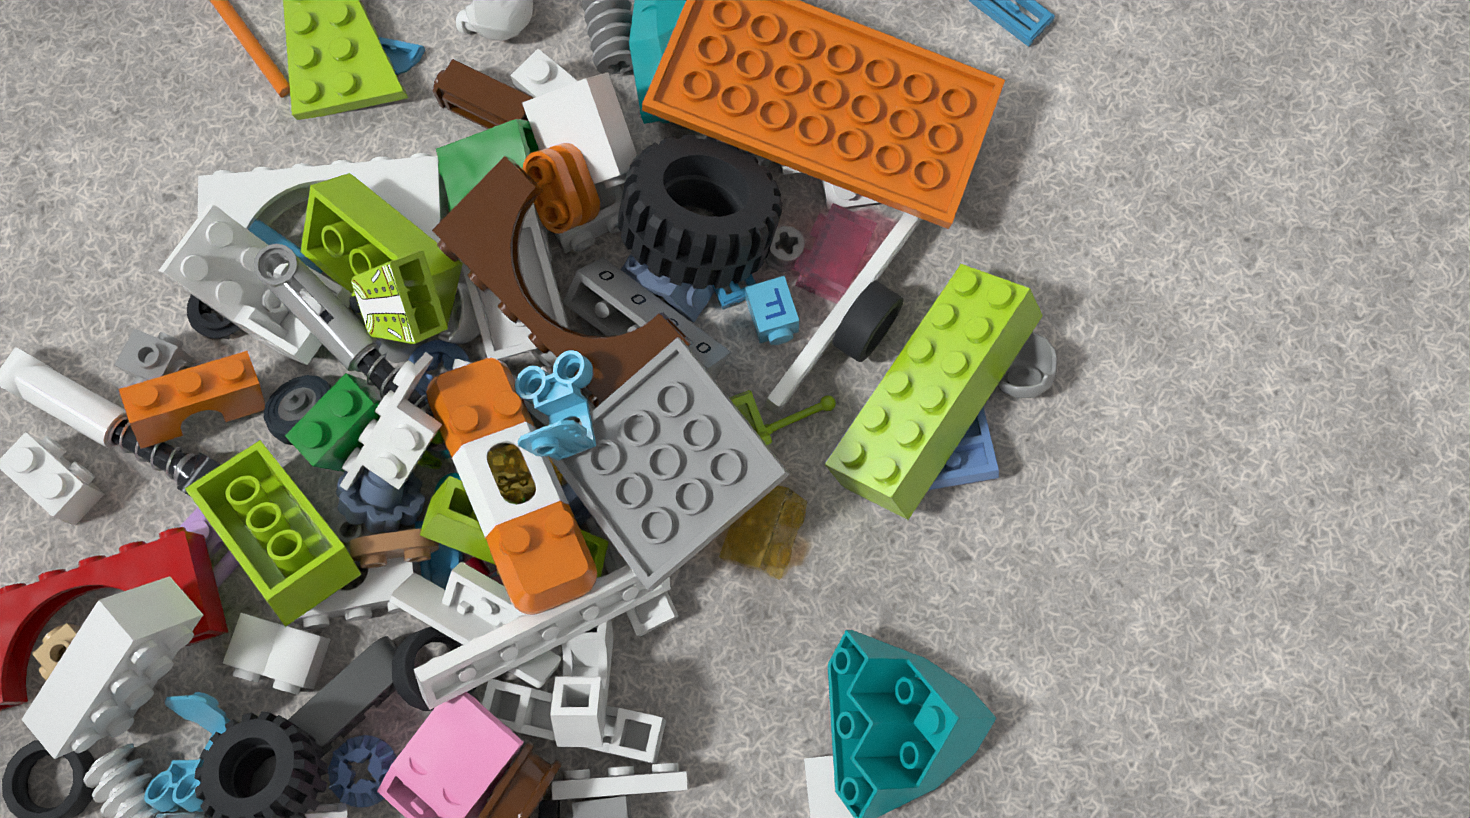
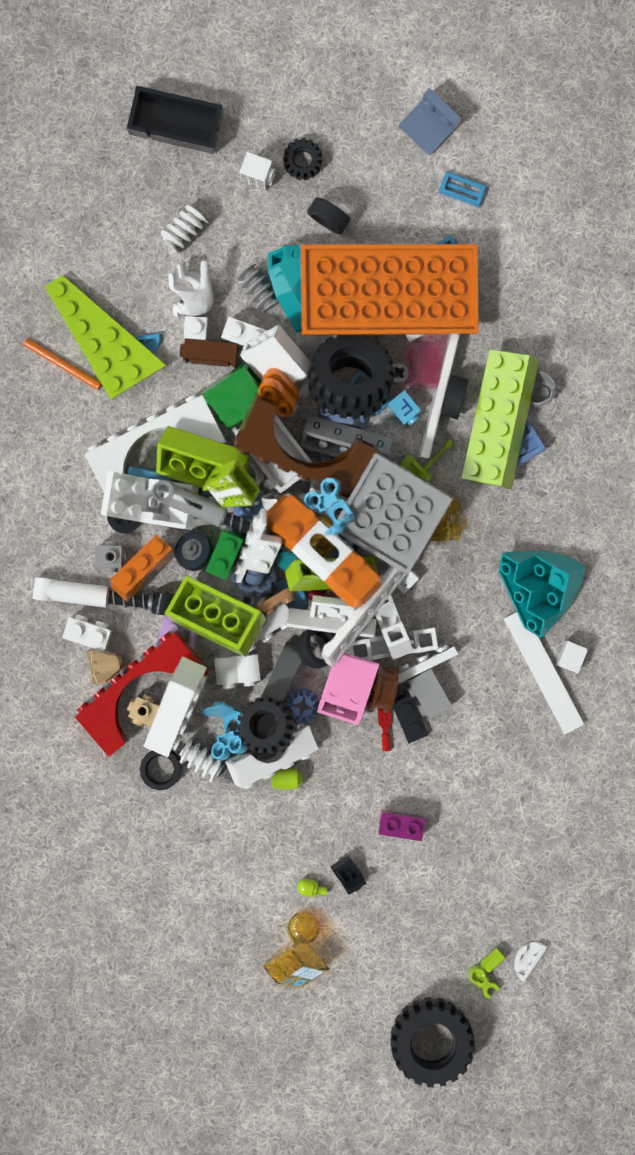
camera: 25 degrees left, 15 degrees up
none -> tan brick [85,650,123,685]
none -> white brick [183,316,208,341]

